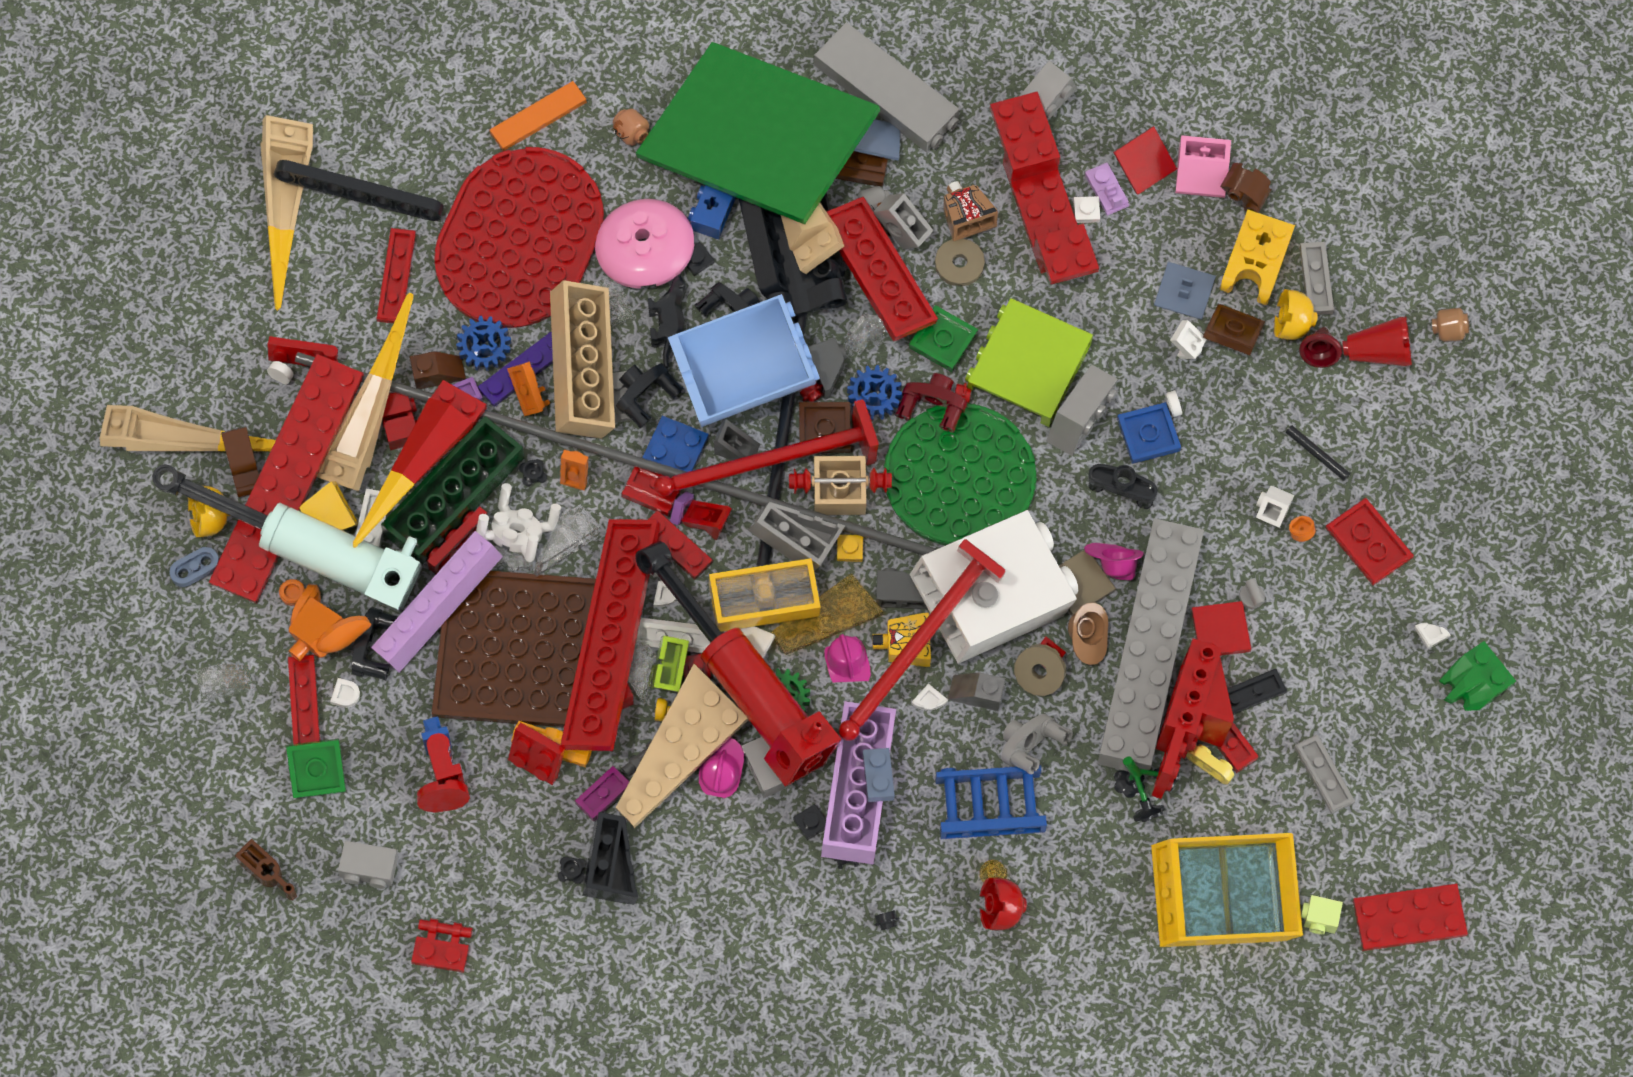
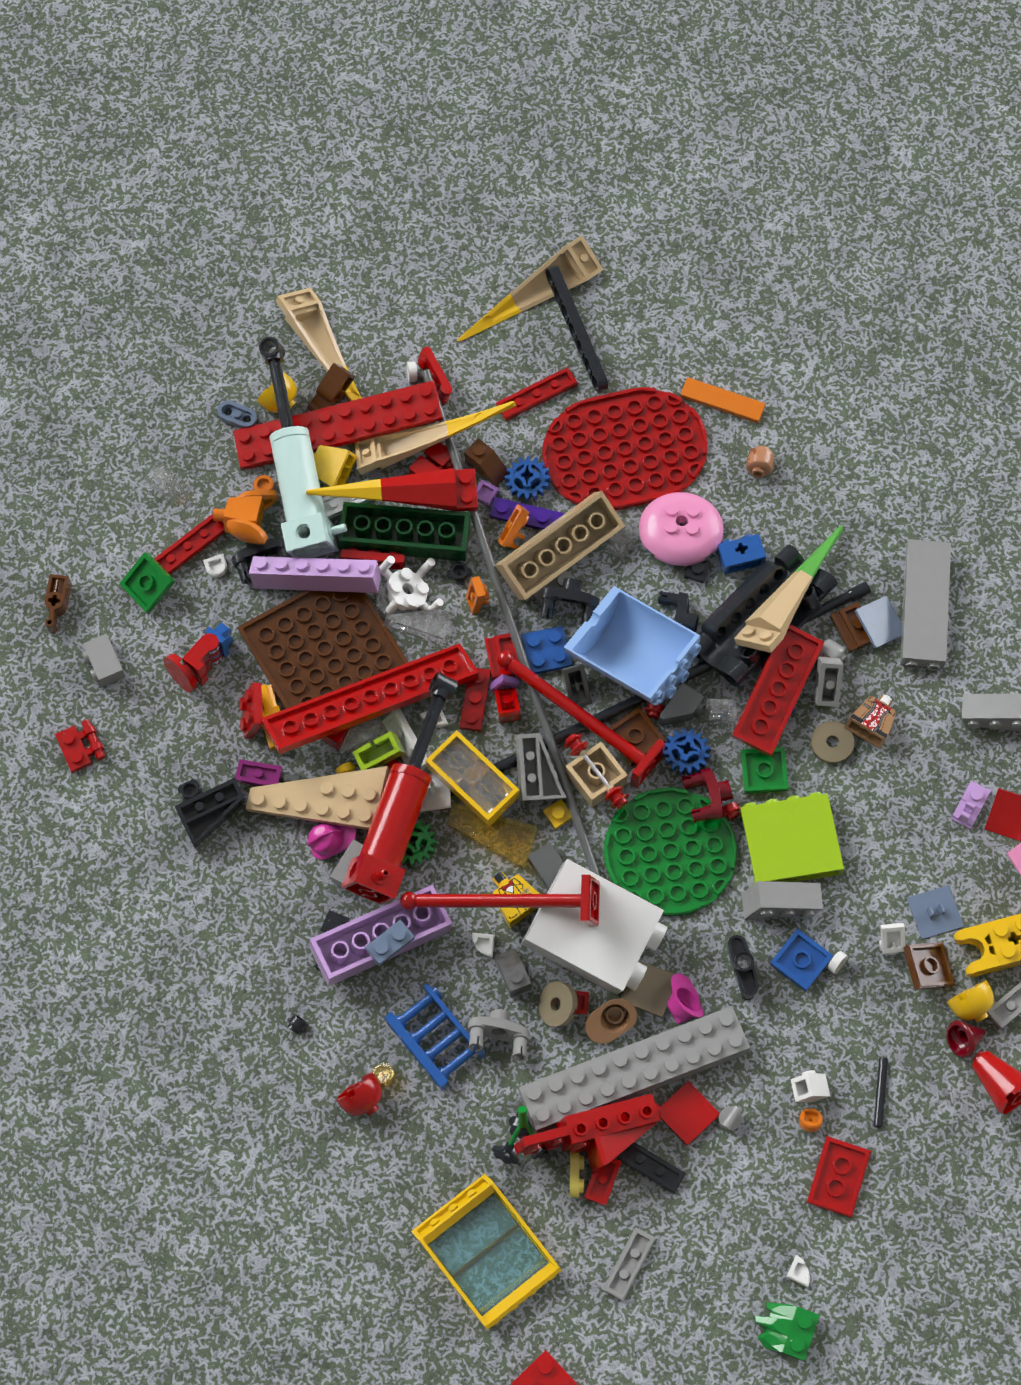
camera: 60 degrees right, 0 degrees up
green tile [636,42,880,224] -> none
black animal [648,275,687,368] -> none
dark pink piece [824,634,871,683] -> none
light grey plate [972,582,998,608] -> none
red bracket [990,91,1099,285] -> none
white plate [1073,196,1100,223] -> none
yellowish green brick [1301,895,1343,934] -> none

